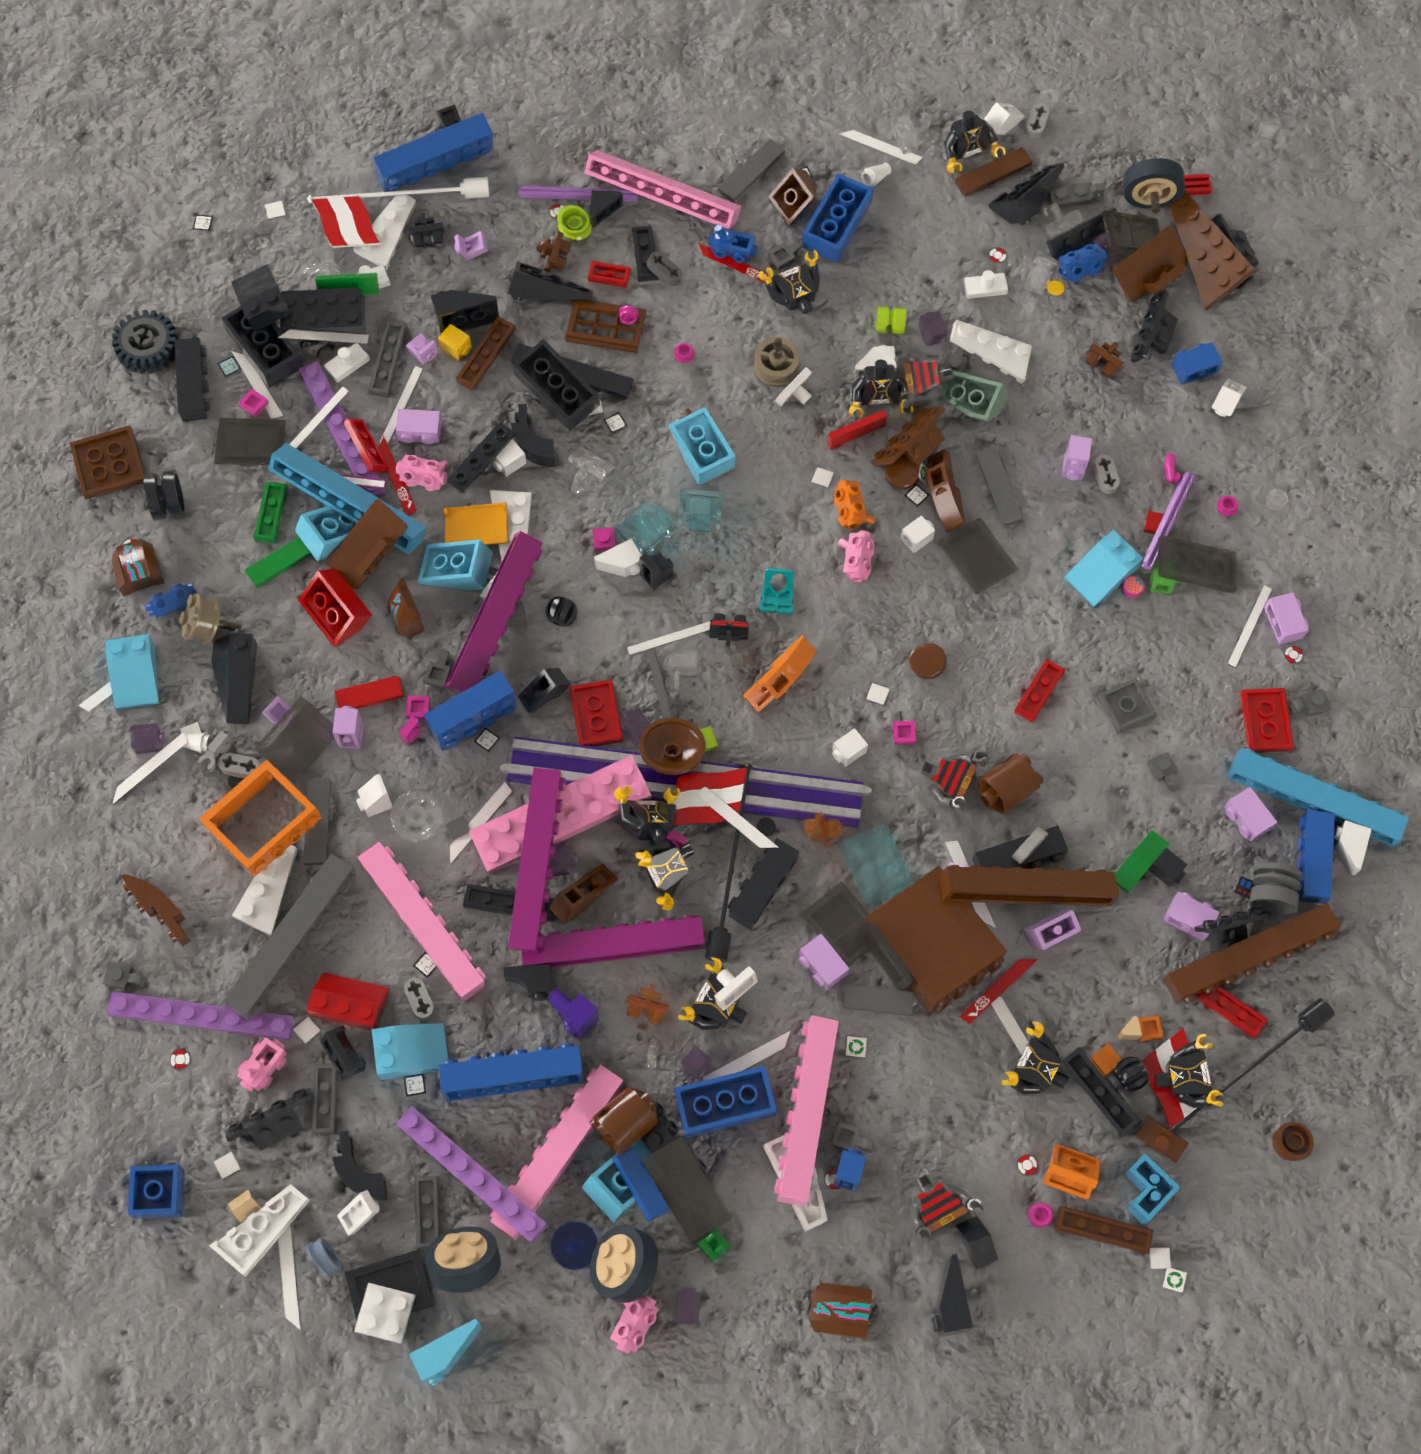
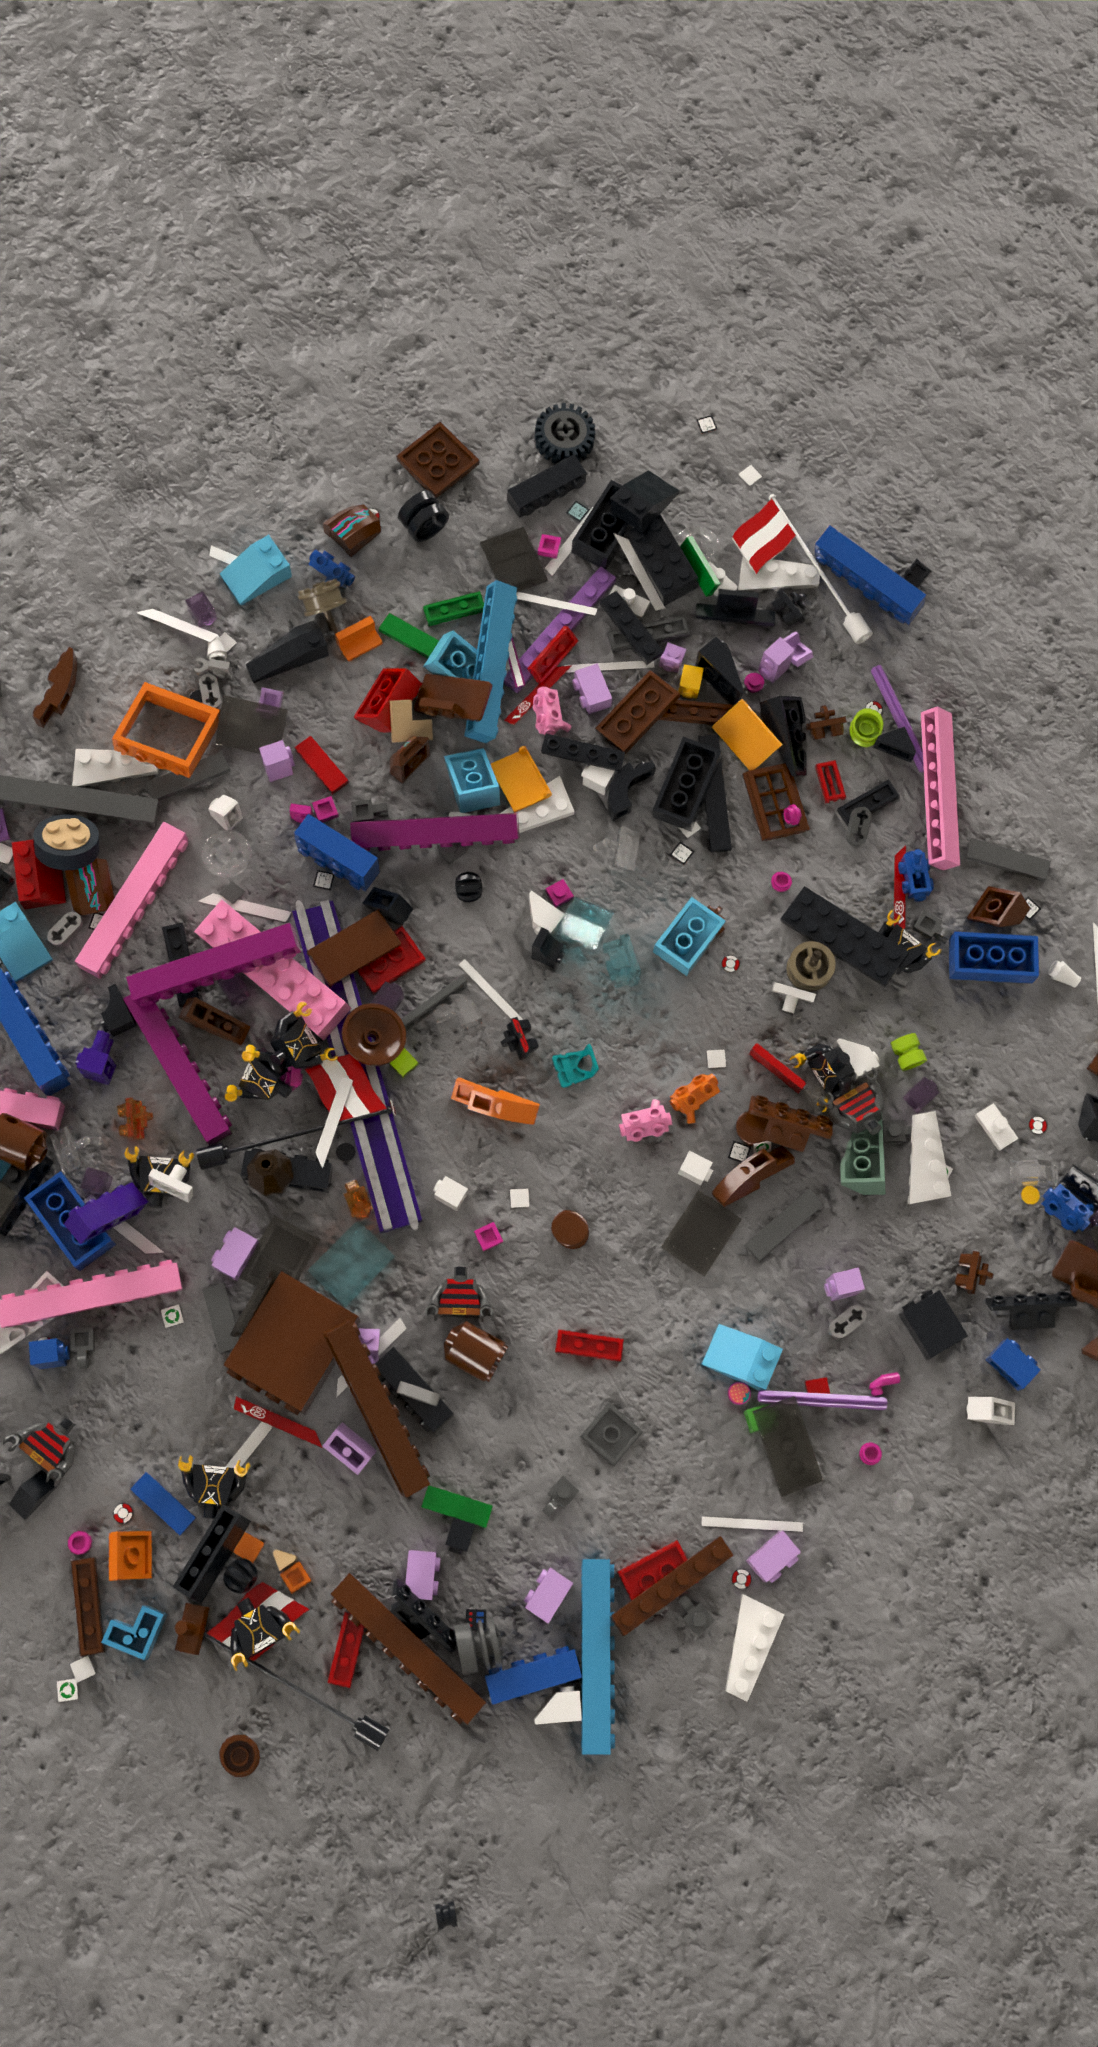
camera: 60 degrees right, 5 degrees up
none -> black wheel [34,814,99,870]
none -> dark purple brick [64,1182,149,1244]
none -> reddish brown slope [65,858,115,915]
none -> blue tile [130,1472,196,1536]
none -> dark brown cone [247,1149,294,1196]
none -> reddish brown tile [307,910,401,987]
none -> orange panel [335,616,383,661]
none -> tan tile [390,700,433,742]
none -> reddish brown plate [595,670,681,755]
none -> black plate [600,590,664,665]
none -> reddish brown plate [610,1536,734,1636]
none -> black bracket [695,589,775,626]
none -> light orange piece [712,699,783,771]
none -> sticker [722,955,740,972]
none -> white wing [725,1594,784,1702]
none -> dark pink plate [744,673,764,693]
none -> lavender brick [758,637,795,683]
none -> black plate [780,886,909,987]
none -> black brick [898,1290,968,1360]

